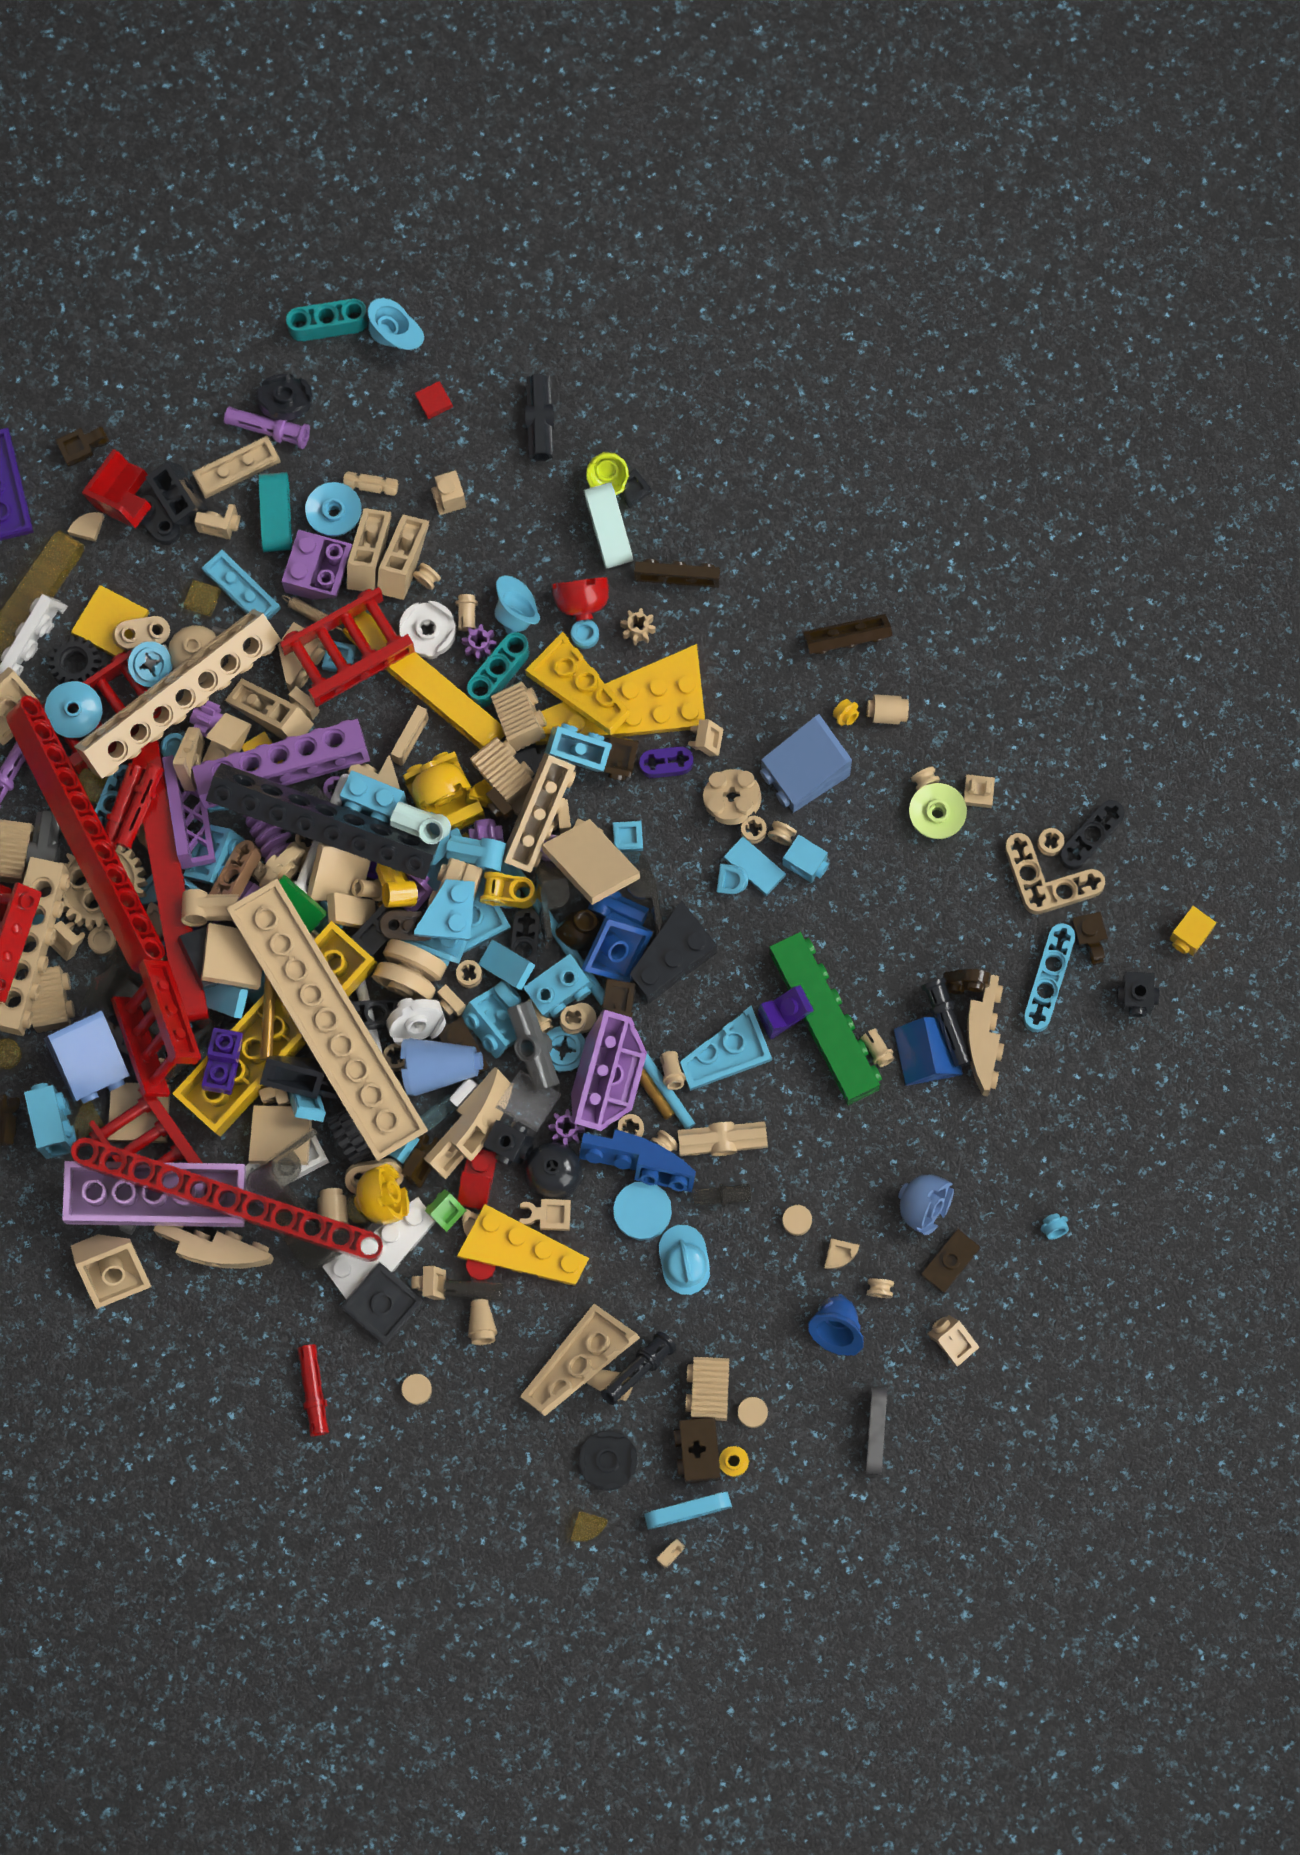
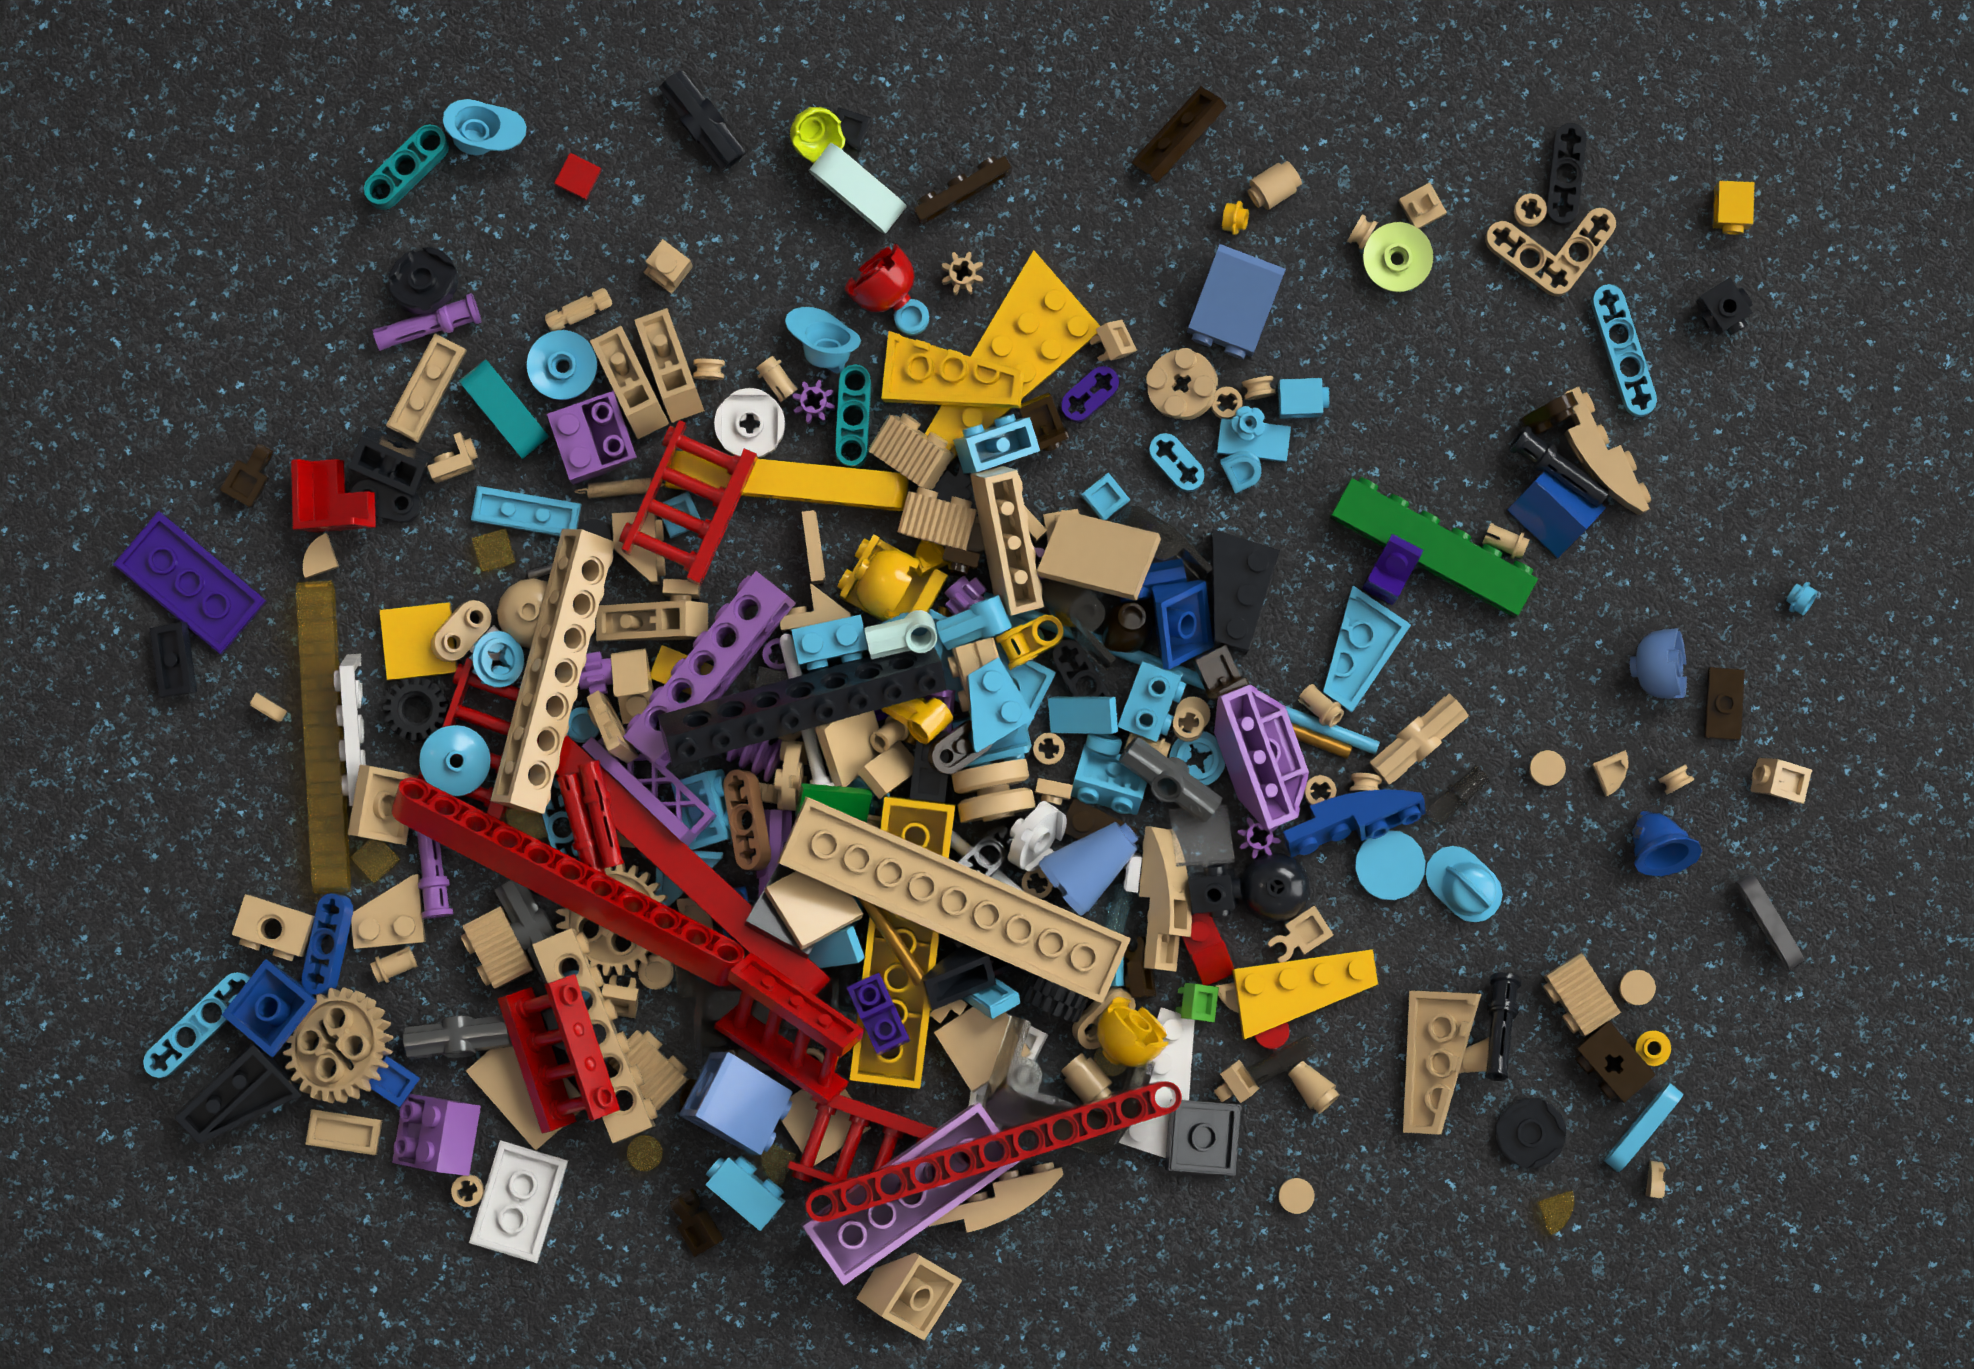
camera: 40 degrees left, 10 degrees up
tan piece [181,889,239,927] -> none
red pin [297,1344,329,1436] -> none
dark brown plate [1071,912,1108,965] -> none
none -> medium azure beam [1149,433,1205,492]
none -> medium azure plate [1231,406,1266,441]

